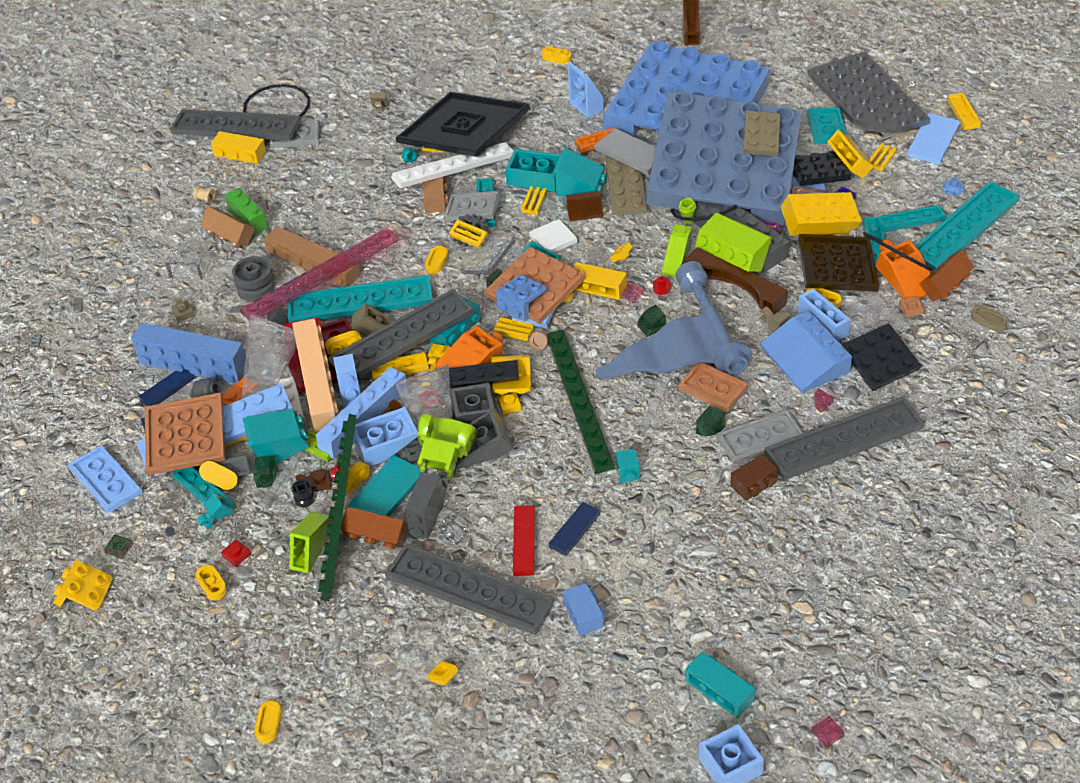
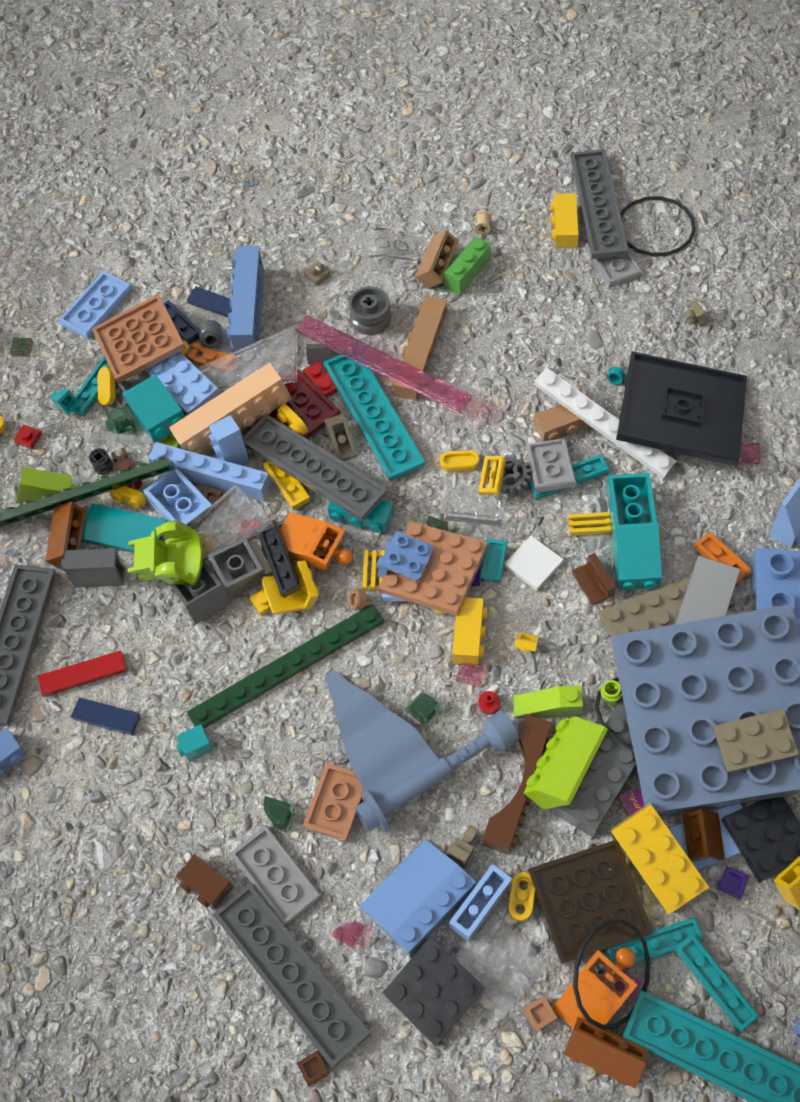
camera: 75 degrees right, 15 degrees up
yellow plate [427,344,450,372] -> none
none -> reddish brown tile [297,1050,331,1087]

